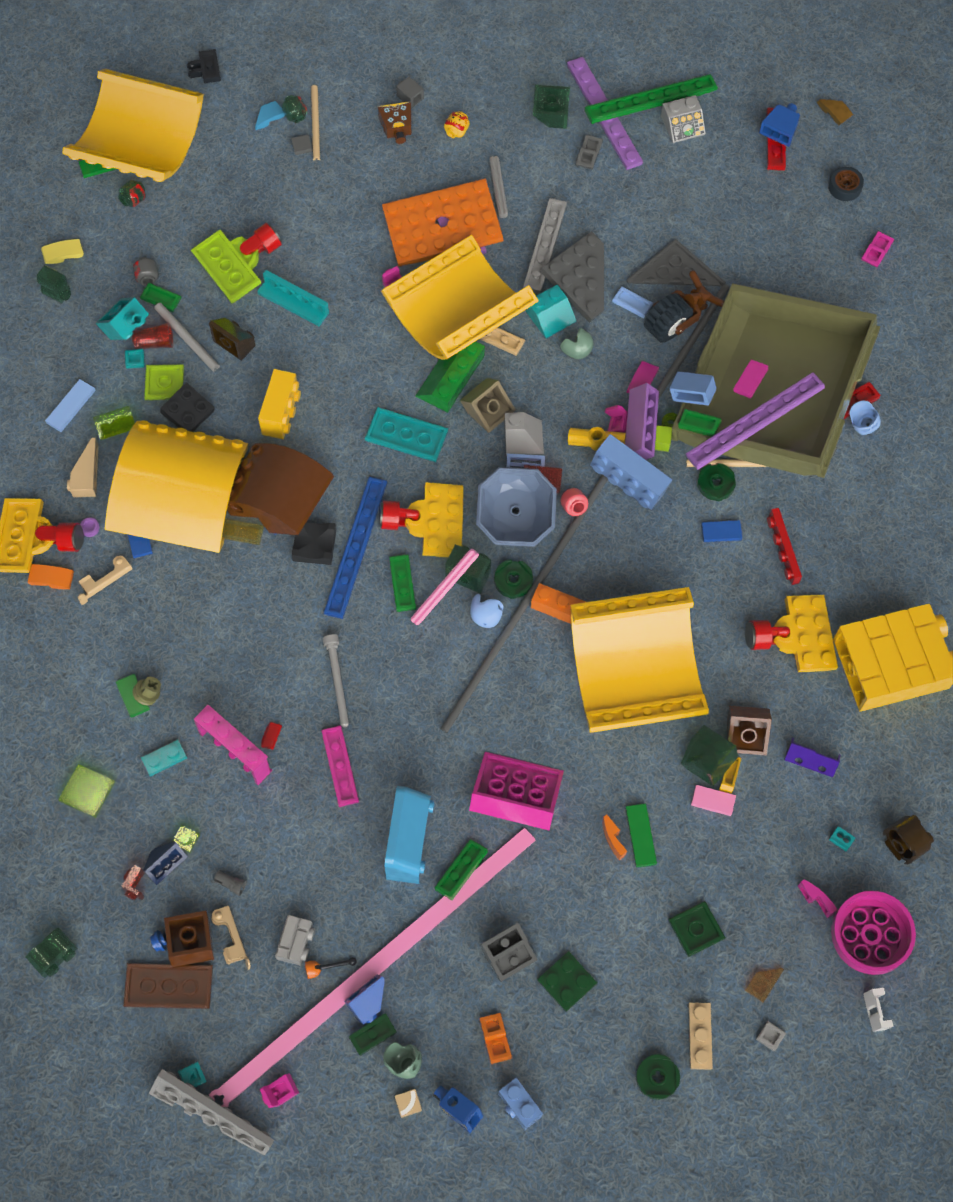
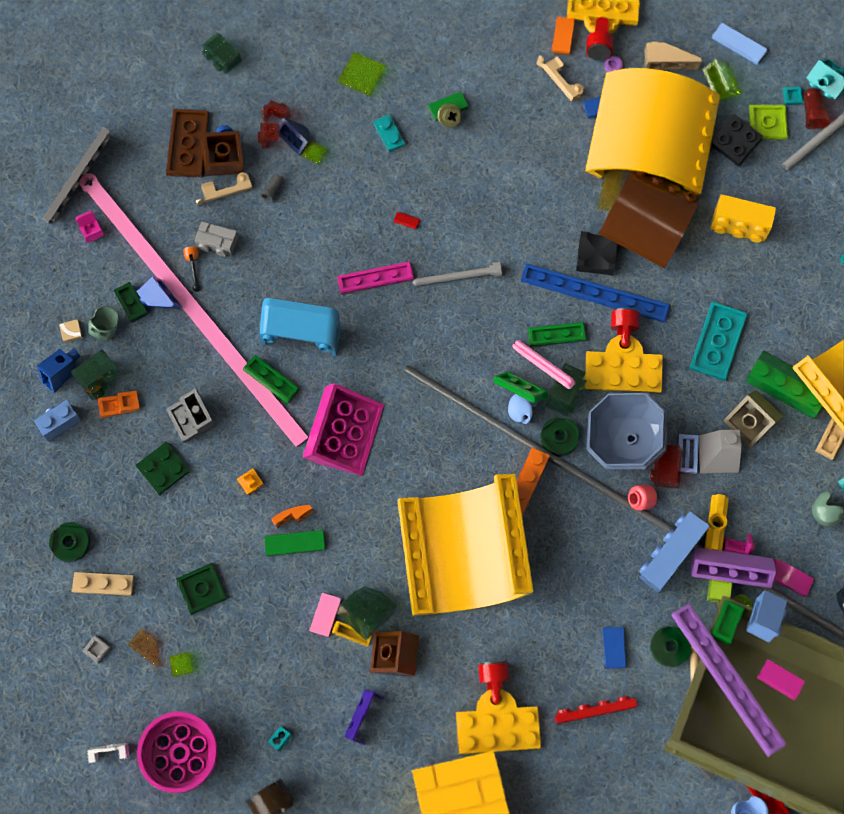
camera: 95 degrees right, 5 degrees up
teal tile [177,1062,207,1087] -> none
dark pink window [194,705,272,785] -> none
dark brown slope [209,318,256,361] -> none
dark pink slope [798,880,838,918] -> none
none -> clear green slope [71,349,119,400]
none -> clear neon green plate [169,652,193,677]
none -> light orange tile [237,468,264,495]
none -> clear red bracket [257,123,279,149]
none -> green tile [493,371,548,403]

